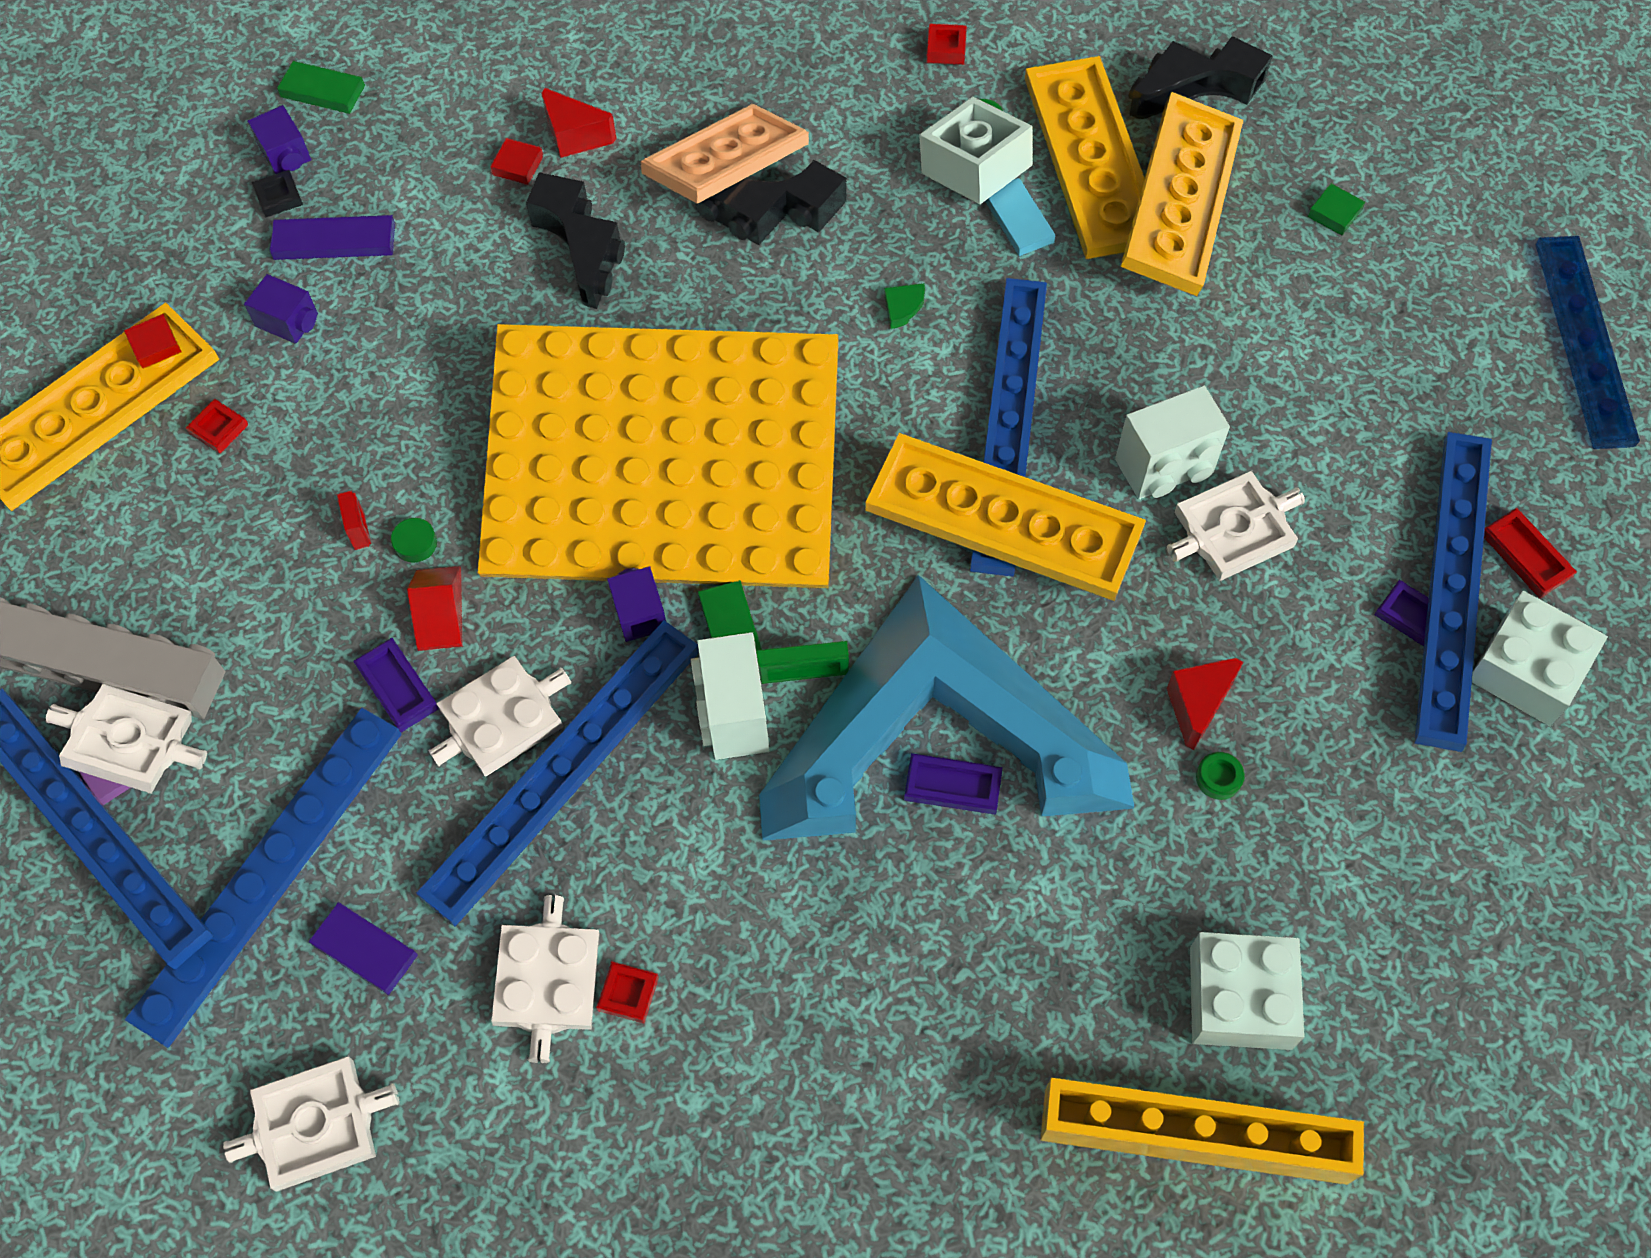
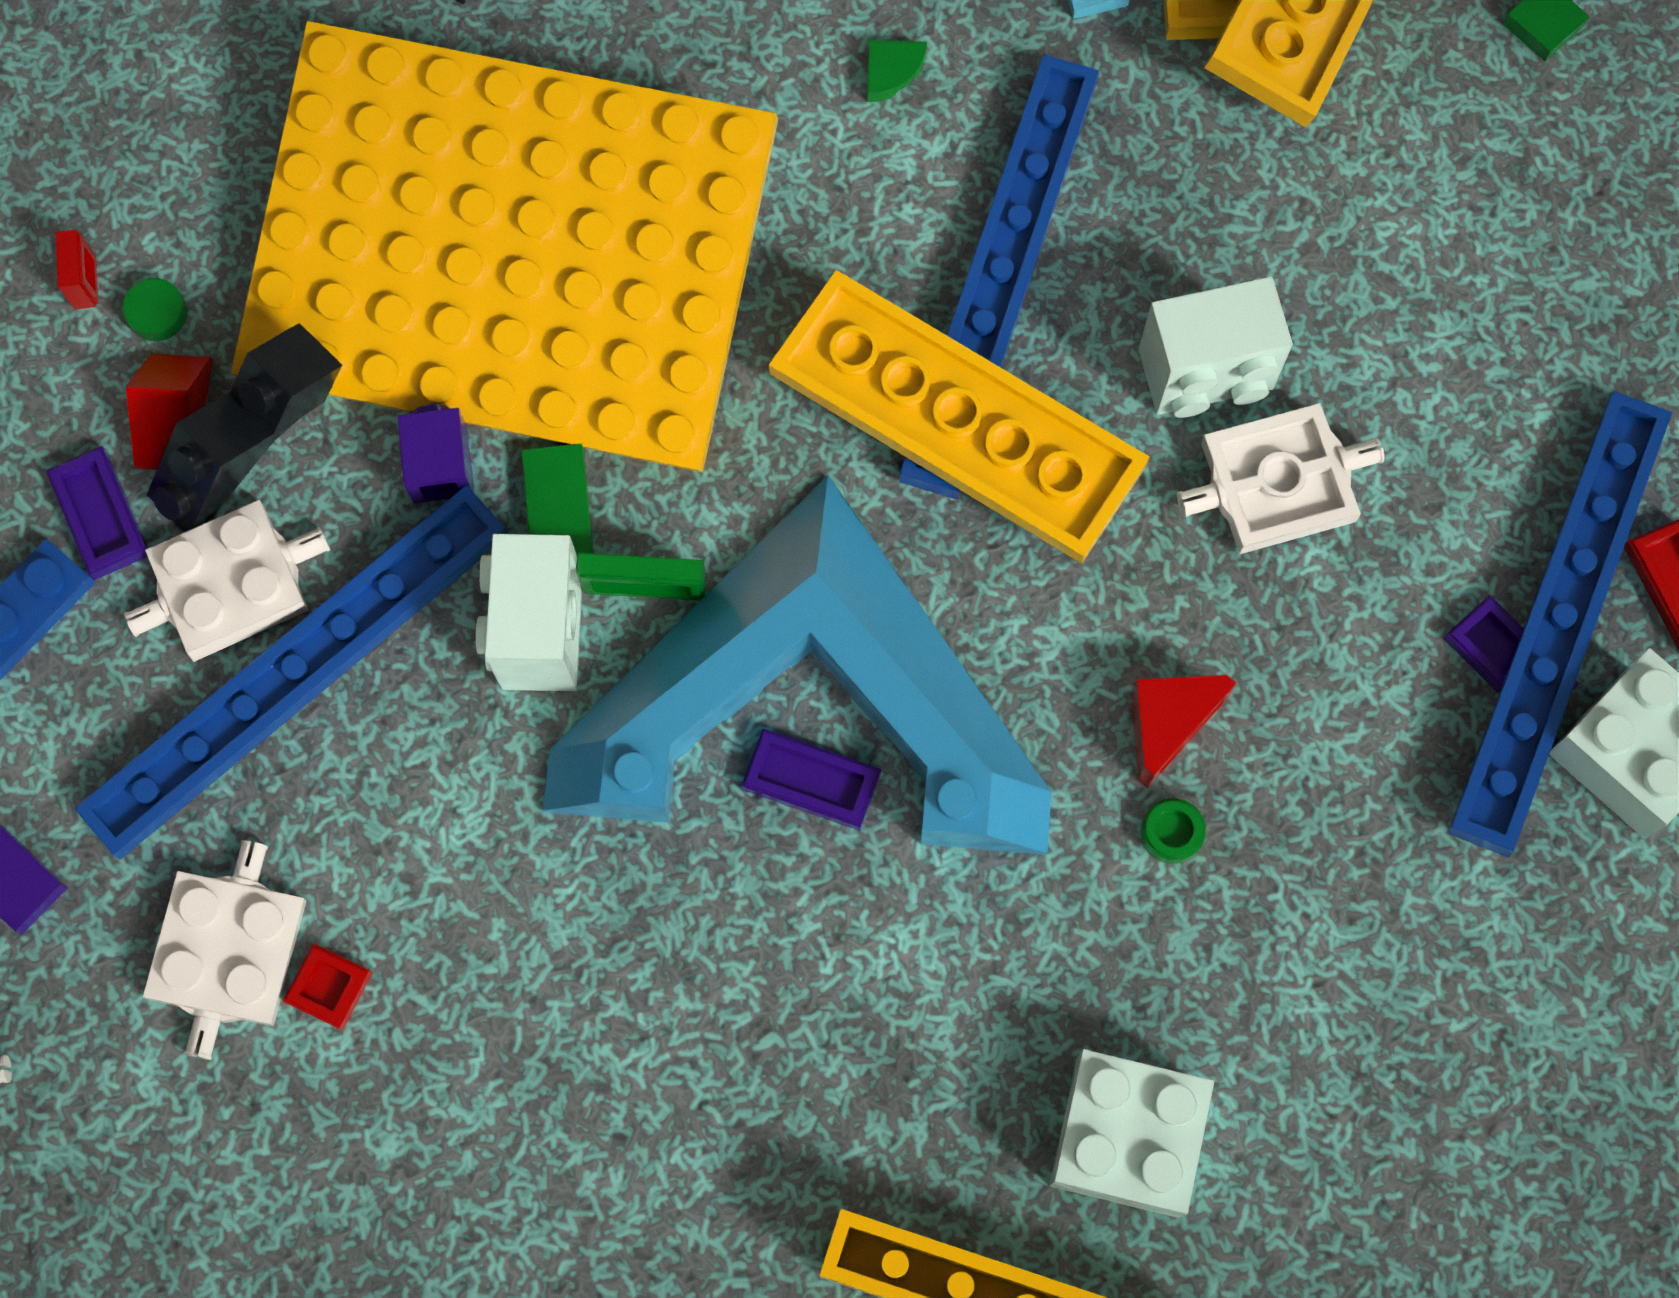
camera: 10 degrees right, 10 degrees up
none -> black arch [146,323,343,533]

